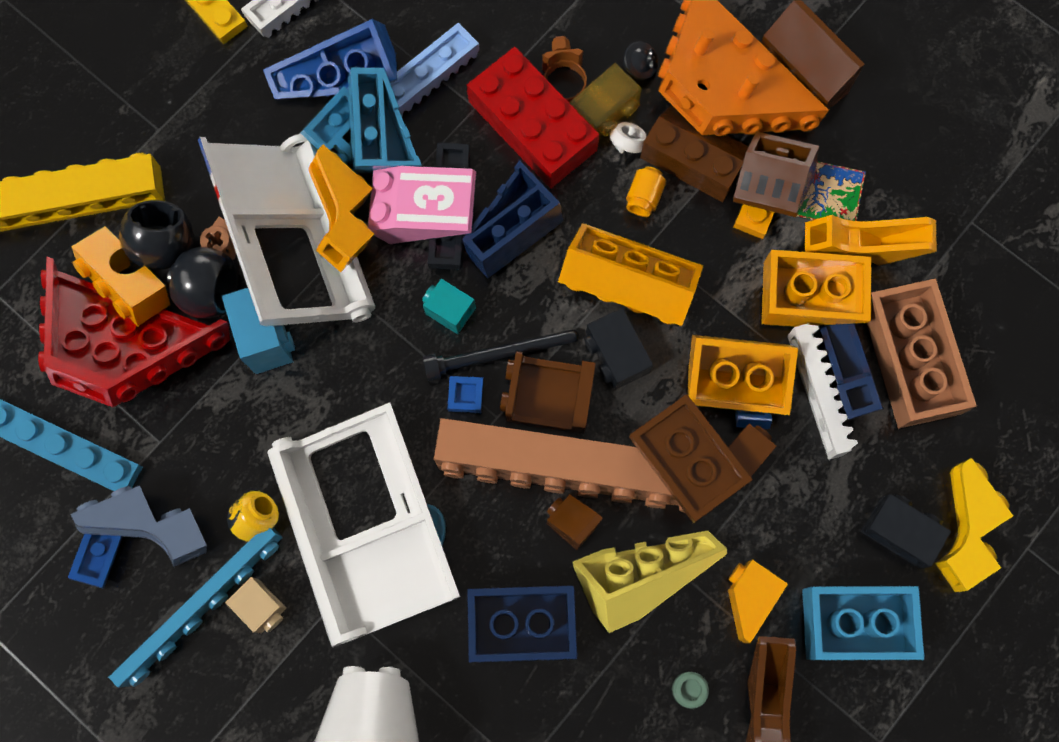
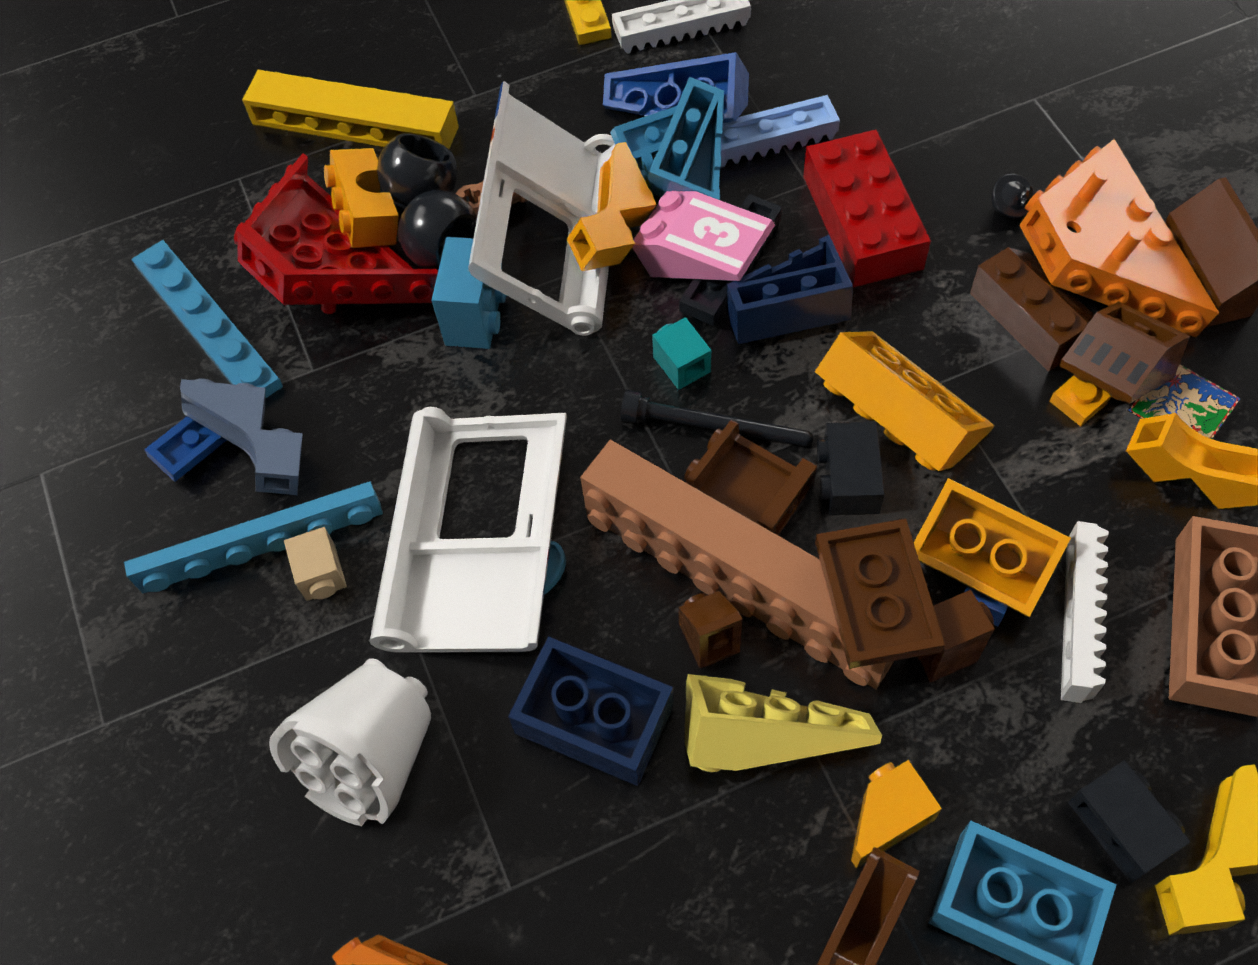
camera: 30 degrees right, 15 degrees down
yellow head [227,491,279,542] -> none
blue plate [448,376,484,413] -> none
dark orange piece [543,36,587,105] -> none
clear yellow brick [570,63,642,137] -> none
white hat [610,122,647,154] -> none
light orange brick [626,166,666,217] -> none
sand green tile [672,672,709,708] -> none
light orange slope [762,250,871,327] -> none
dark blue arch [820,323,883,420] -> none

